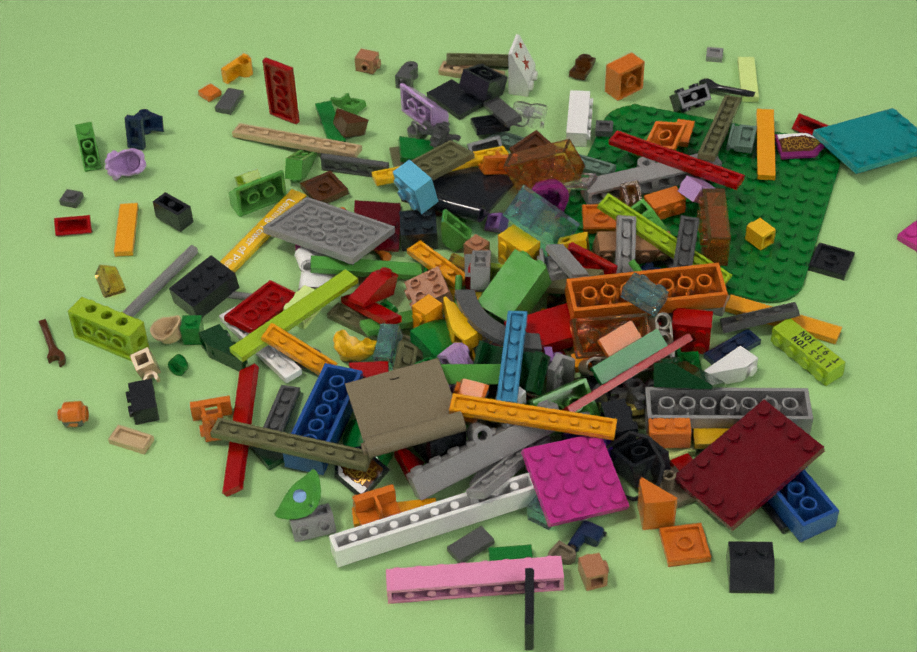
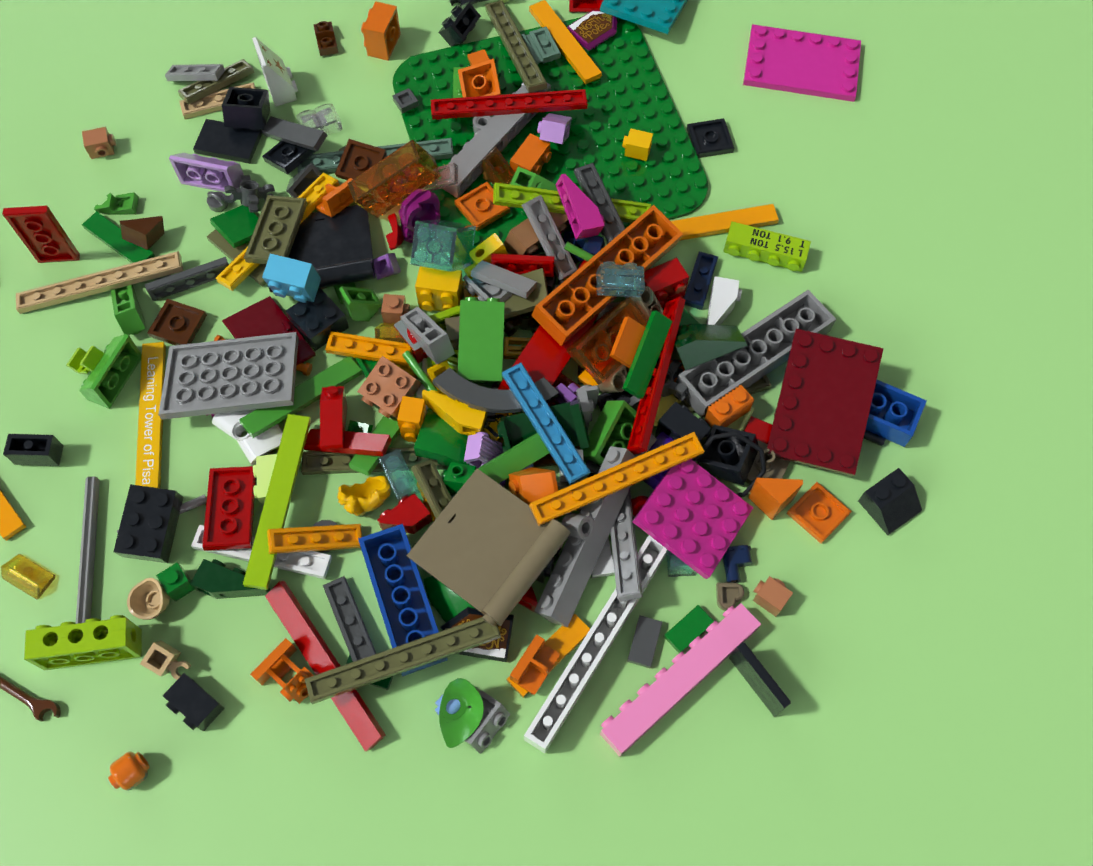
camera: 40 degrees left, 20 degrees up
tan tile [108,425,154,455] -> none
green tile [168,354,188,376] -> none
dark grey leg [395,61,418,89] -> none
white brick [566,90,593,147] -> none
yellow tile [693,428,729,449] -> none
clear orange brick [697,189,731,266] -> none
dark grey tile [720,302,800,333] -> none
none -> light grey tile [165,64,225,81]
none -> dark pink slope [556,174,605,240]

